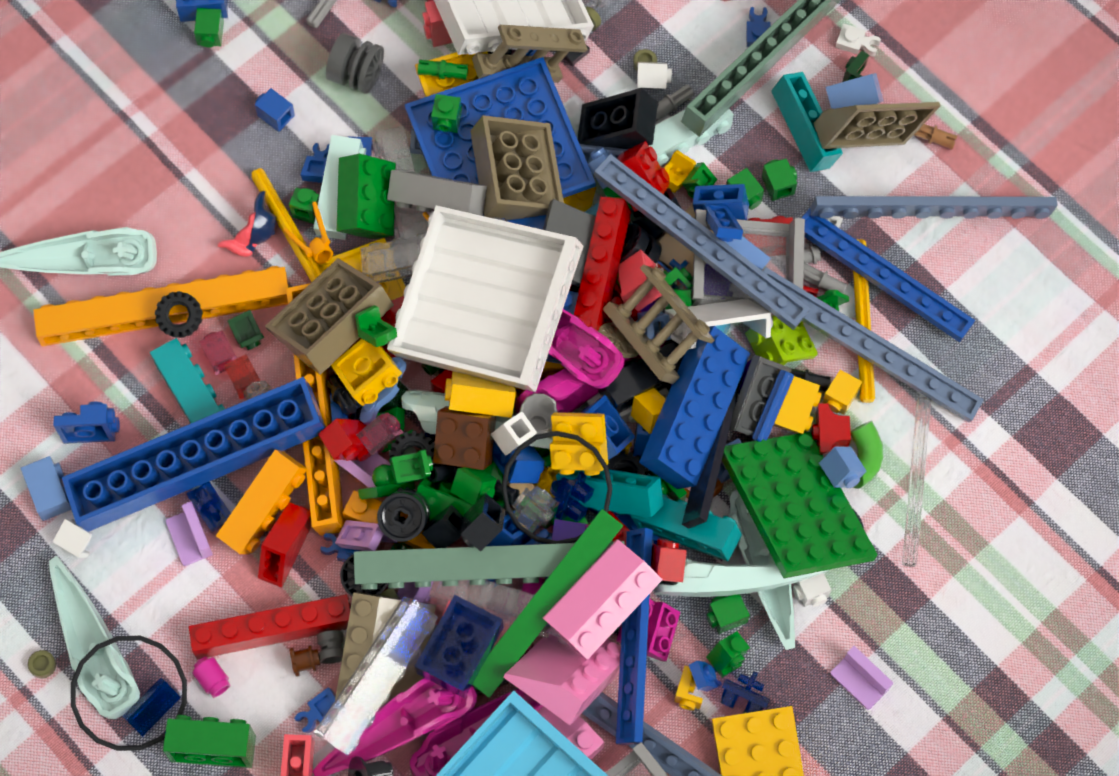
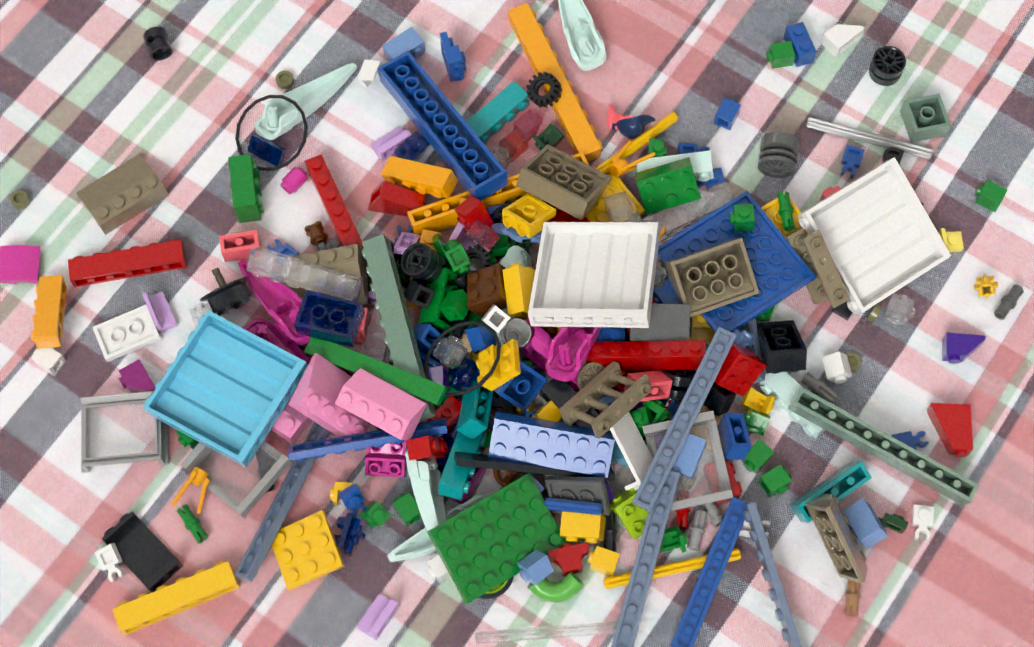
camera: 80 degrees right, 0 degrees up
green bracket [355,305,398,347] -> none
light grey brick [387,170,487,216] -> none
black piece [461,493,505,552] -> none
blue plate [702,203,743,242] -> none

